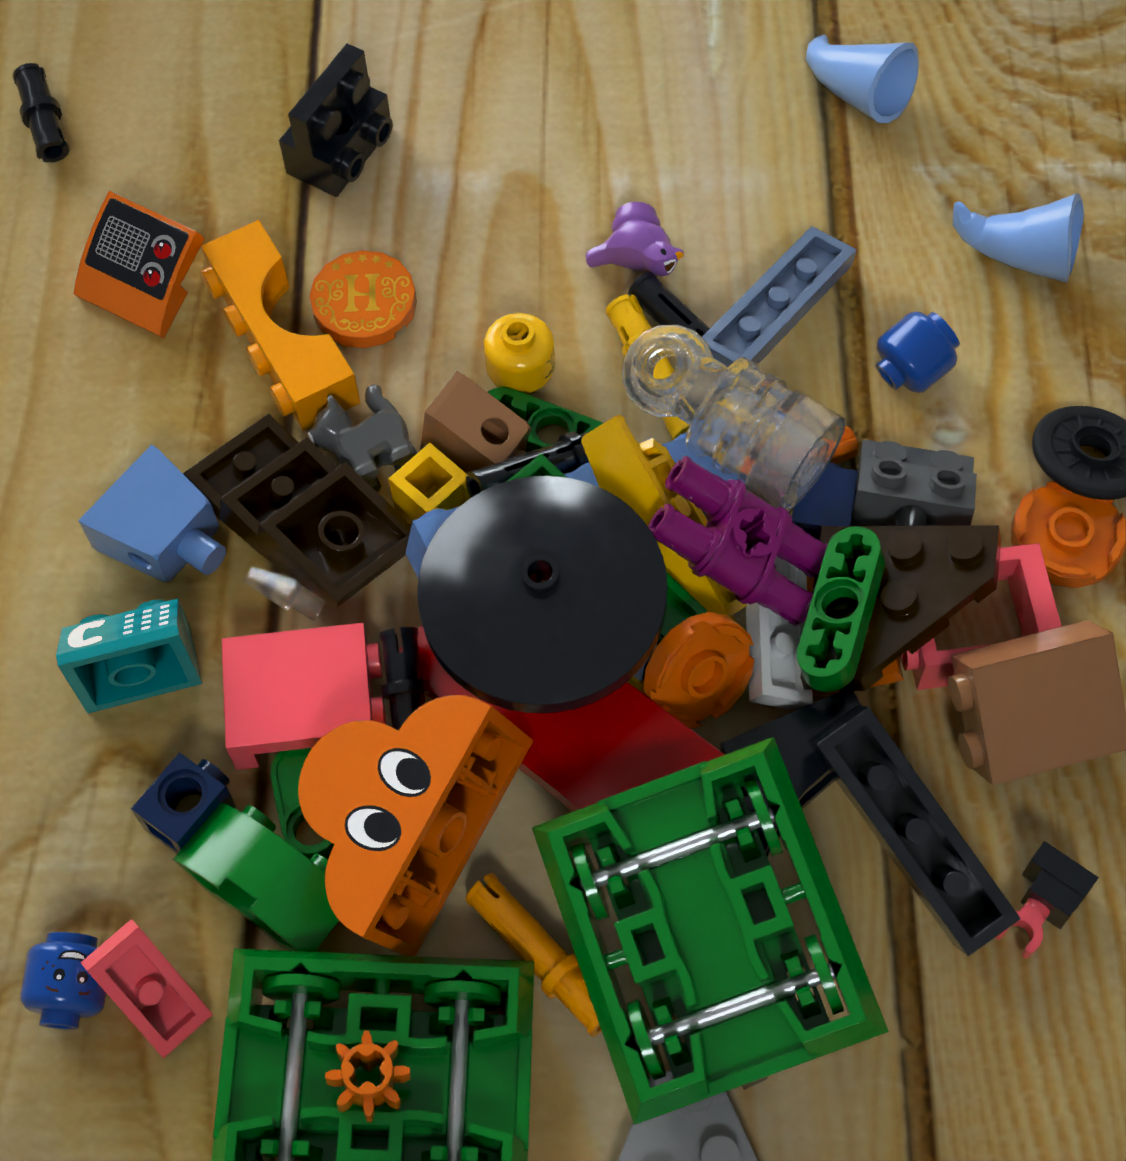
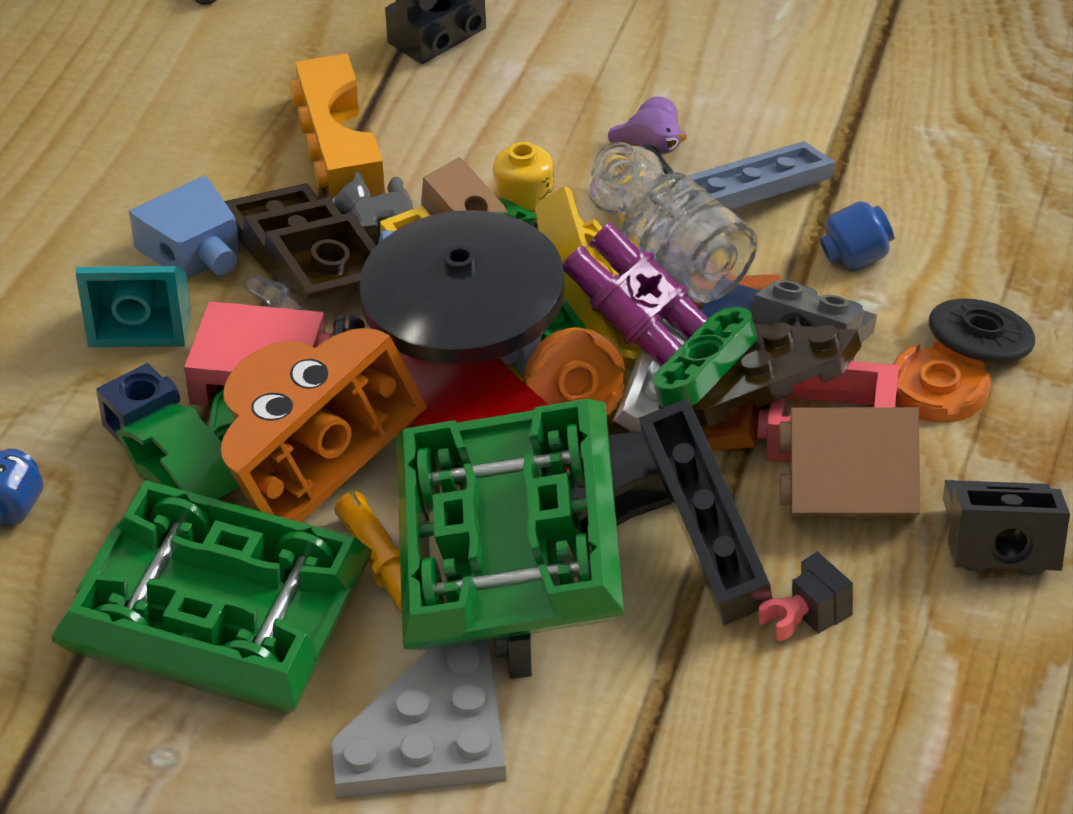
camera: 15 degrees right, 20 degrees down
slope [73,191,205,339] -> none
coral slope [81,919,213,1059] -> none
orange tile [309,250,417,348] -> none
orange gear [325,1031,410,1122] -> none
light blue hat [806,35,919,123] -> none
light blue hat [953,194,1084,283] -> none

